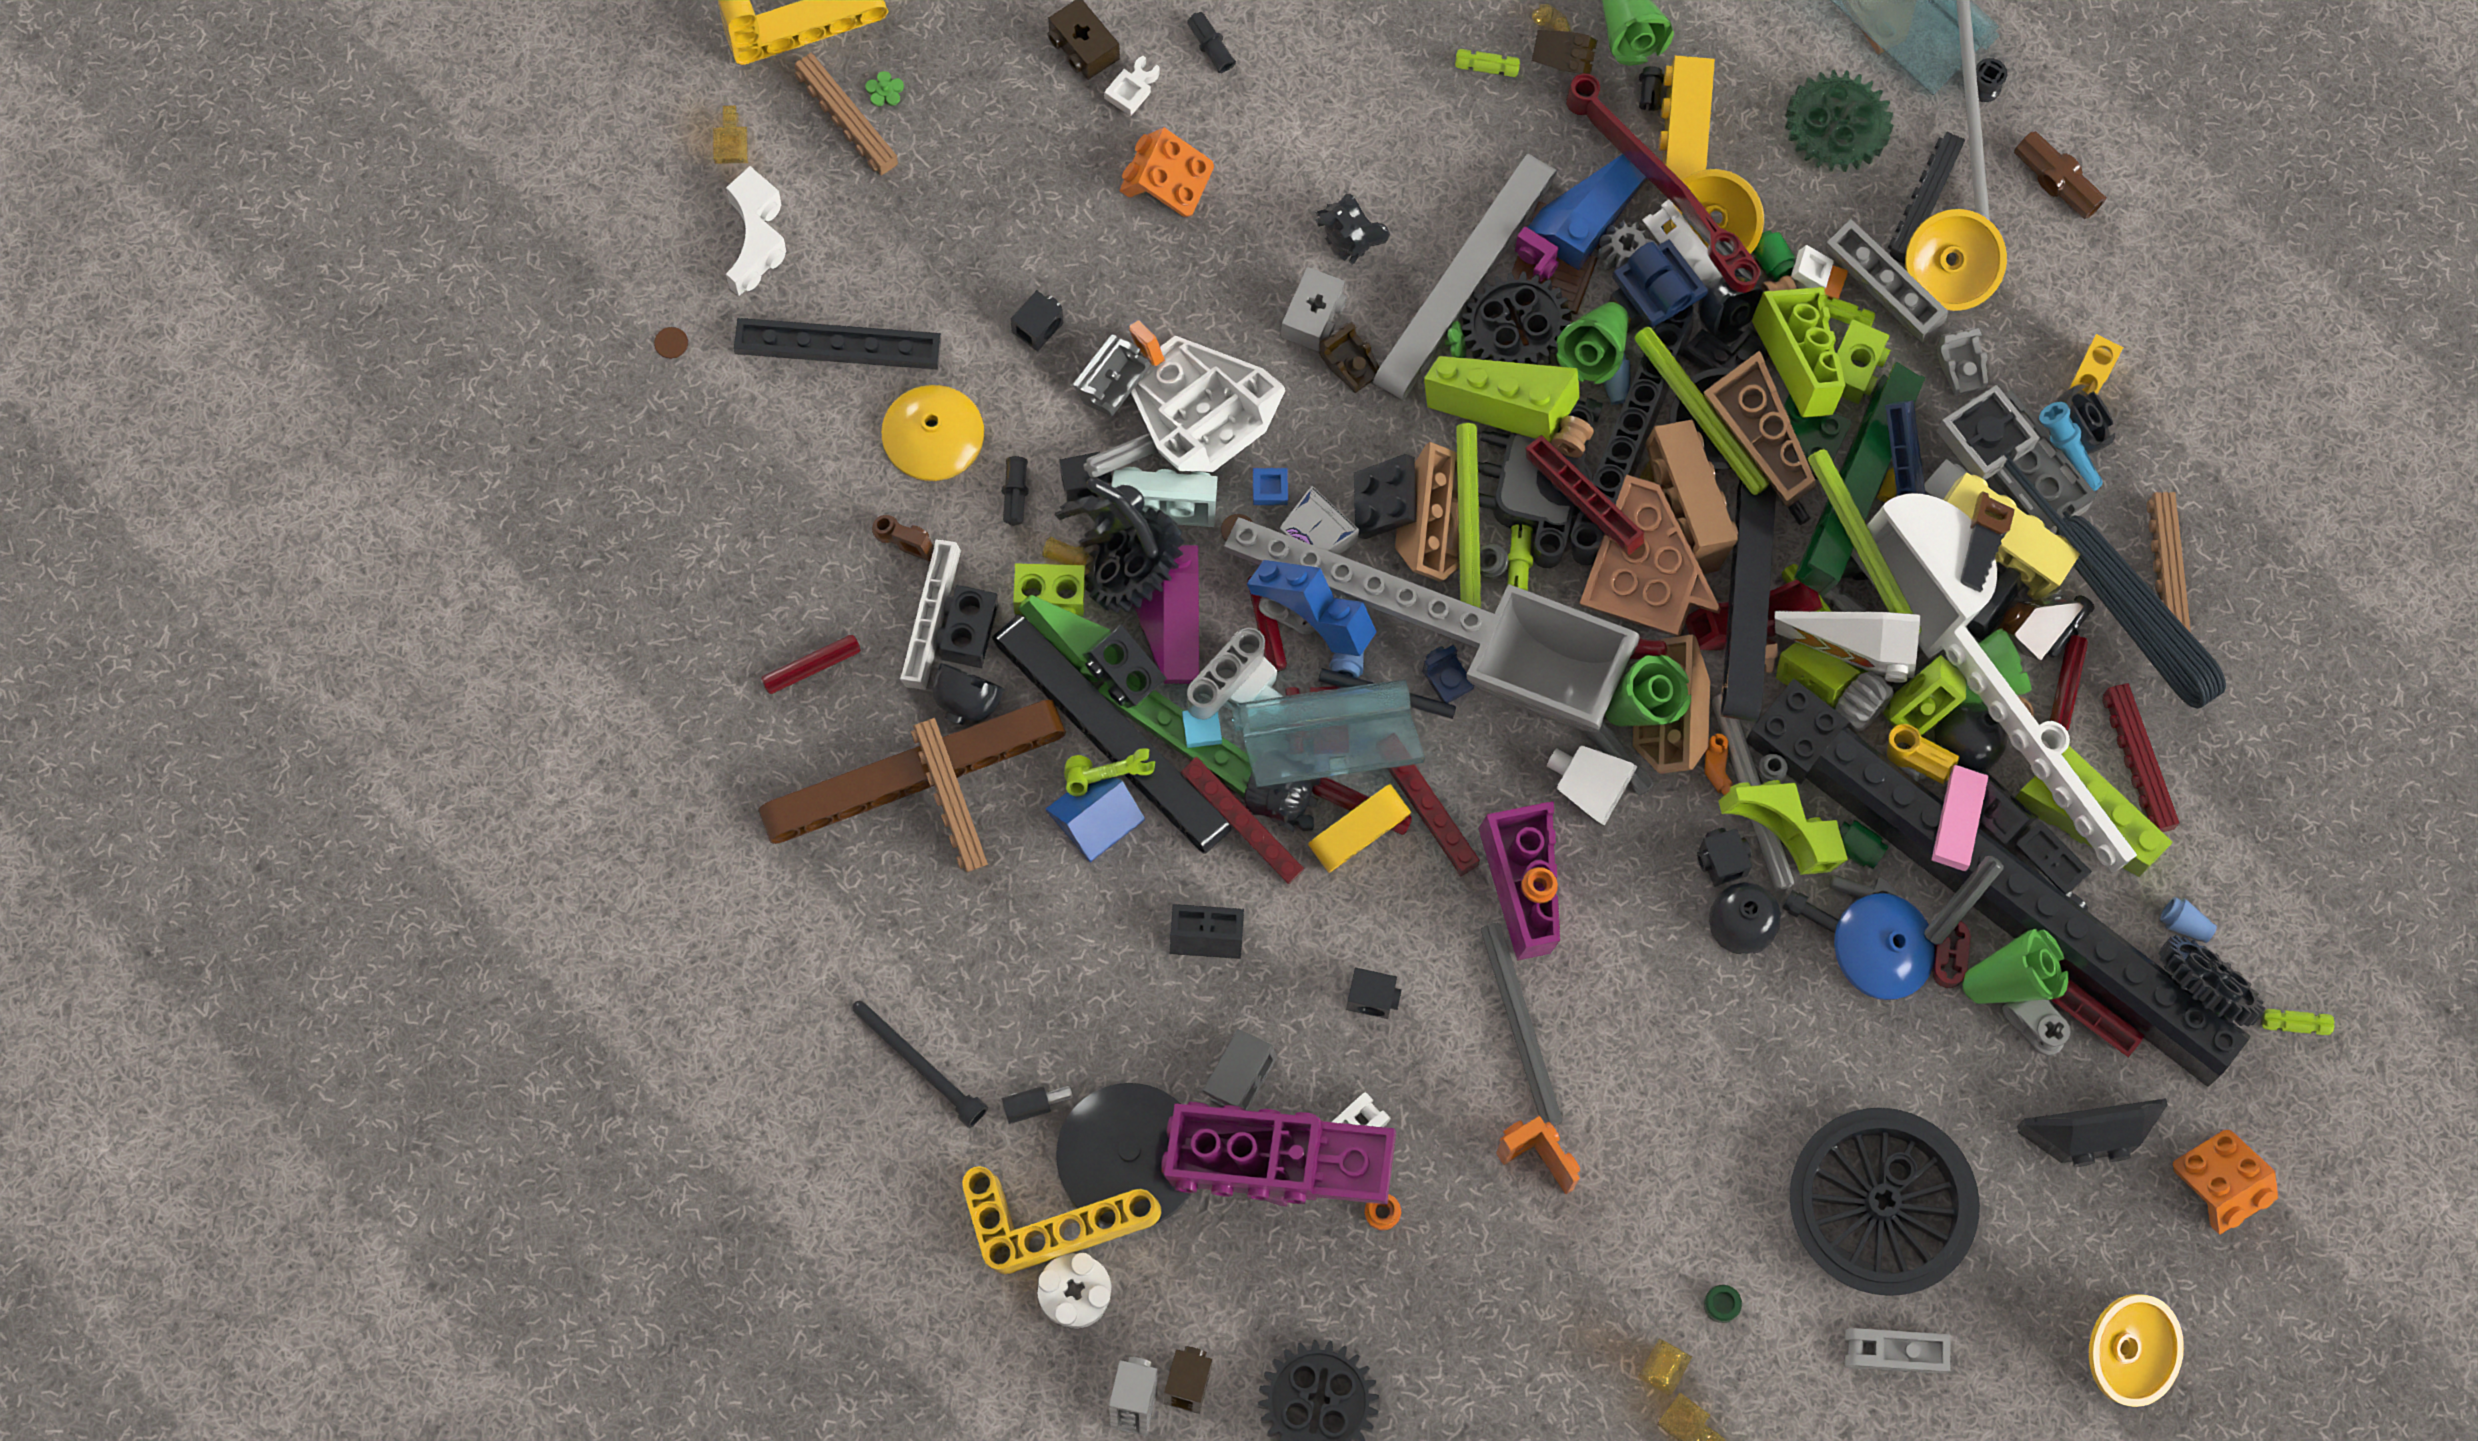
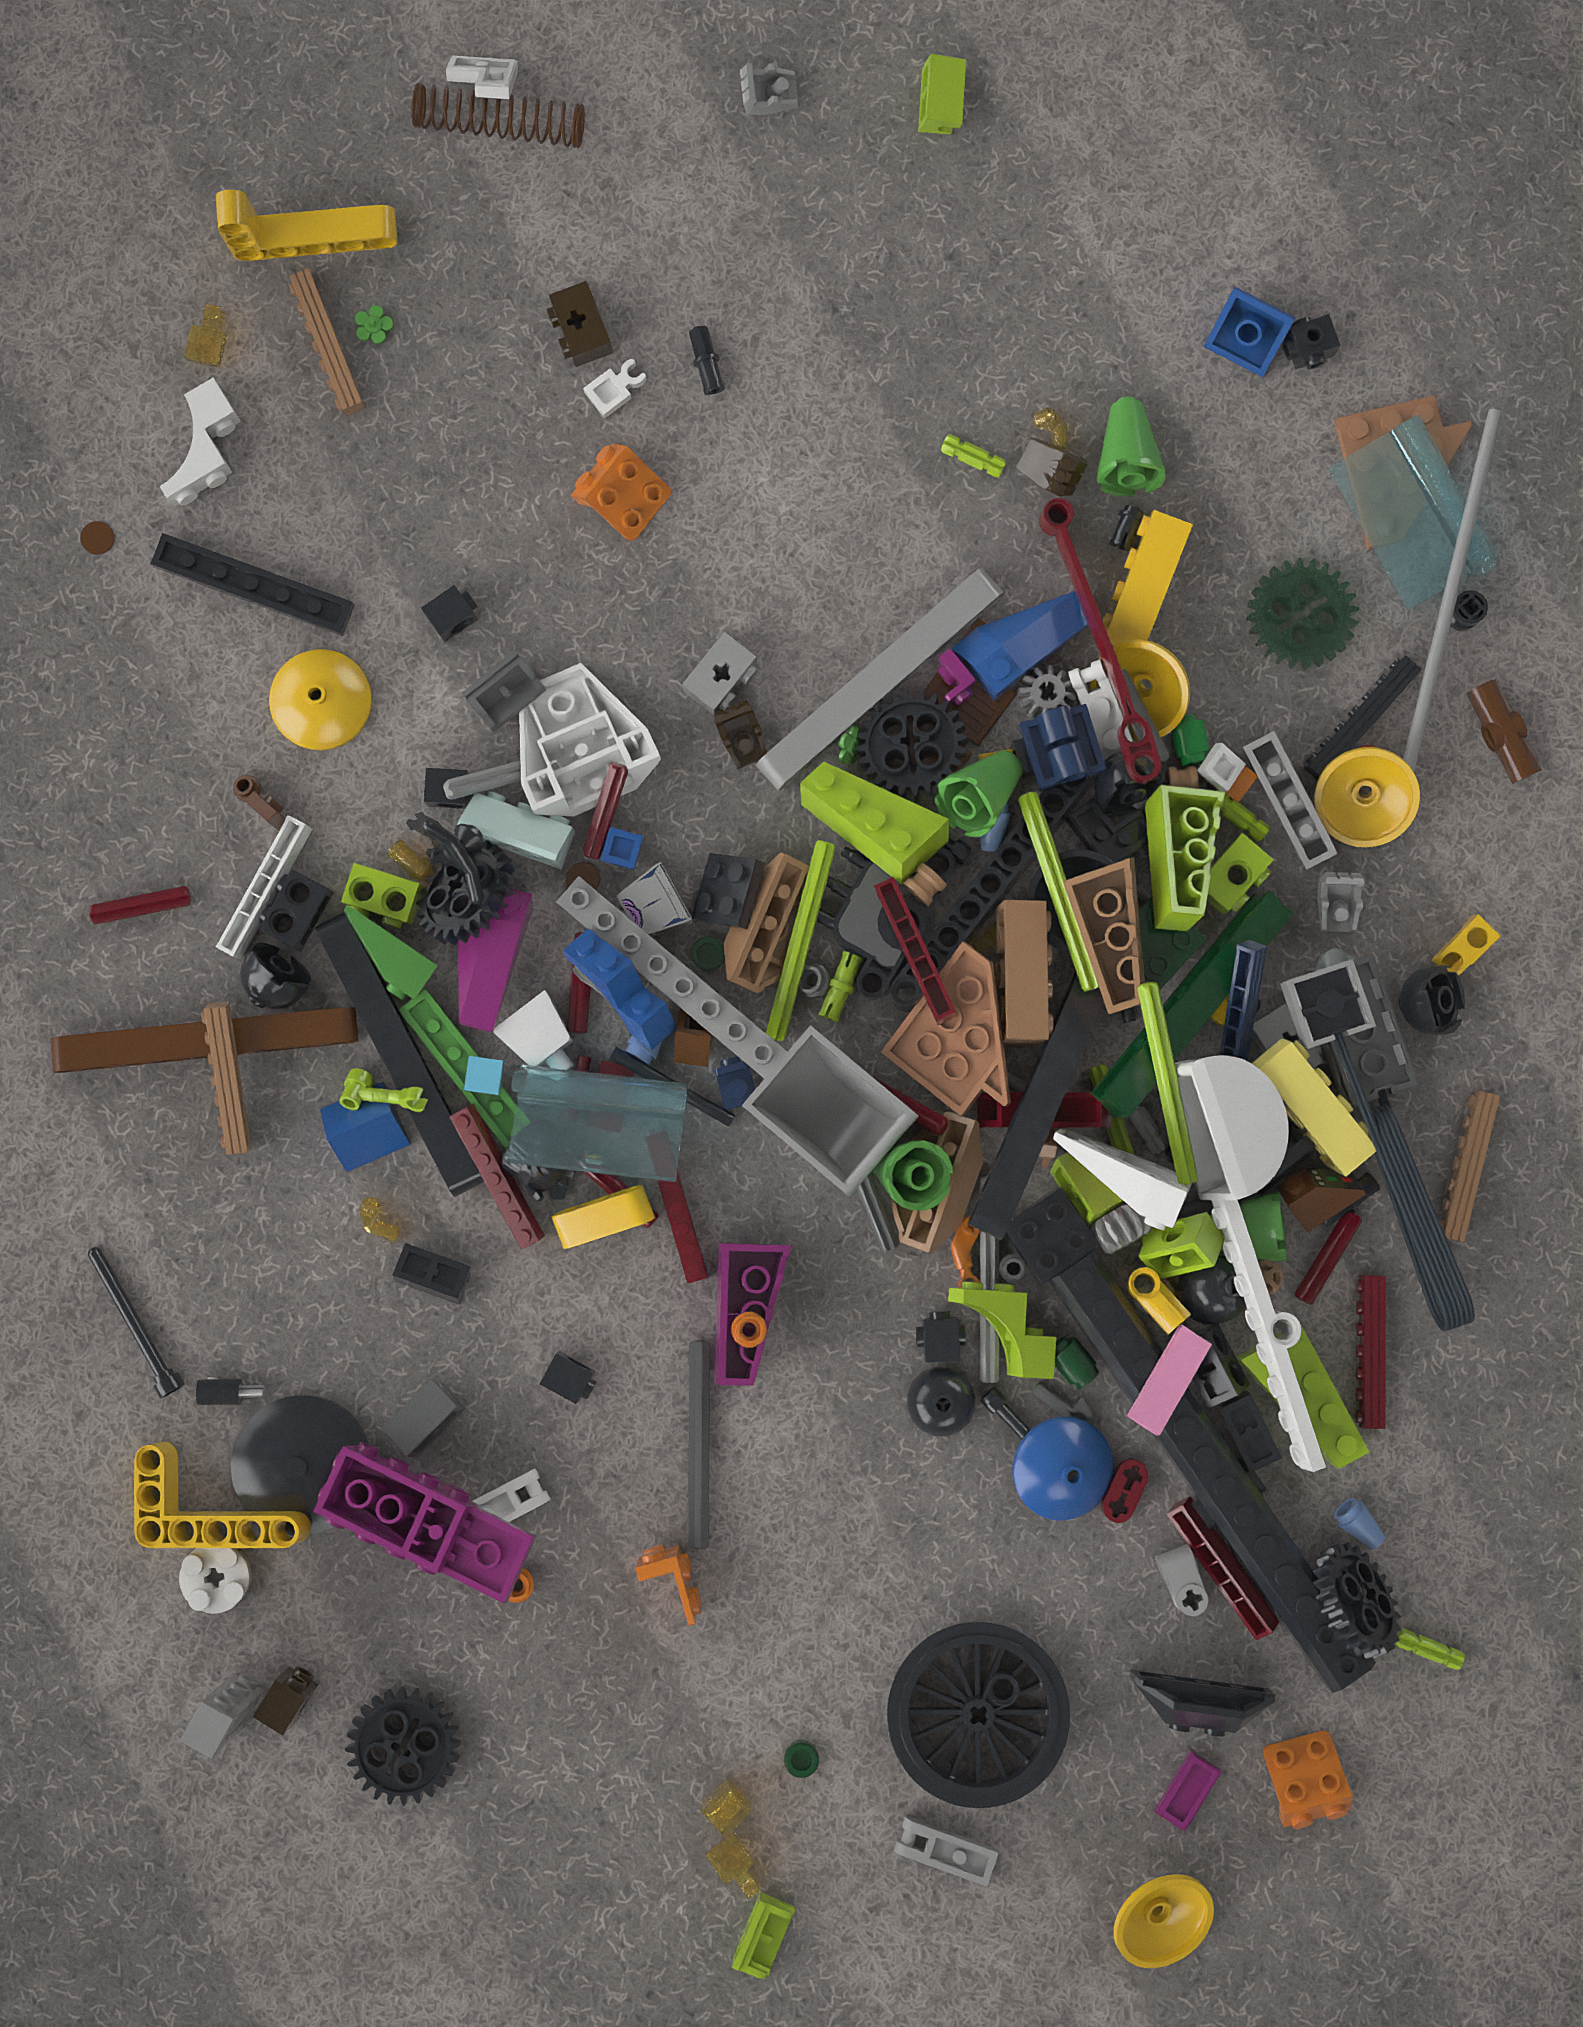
camera: 20 degrees right, 15 degrees up
black axle [1001,456,1029,526] -> none
black brick [1082,624,1167,708] -> none
orange tile [1129,320,1165,367] -> none
light grey beam [1187,628,1265,720] -> none
black hair [1315,194,1390,265] -> none
white torso [1547,745,1637,825] -> none
dark grey axle [1924,856,2004,945] -> none
piece [1960,491,2015,592] -> none
bright green cone [1962,929,2068,1004] -> none
dark azure pin [2039,402,2103,491] -> none
none -> clear yellow arm [359,1197,401,1243]
none -> dark red axle [582,762,628,860]
none -> reddish brown slope [673,991,718,1067]
none -> dark green tile [691,936,725,971]
none -> magenta tile [1154,1750,1222,1832]

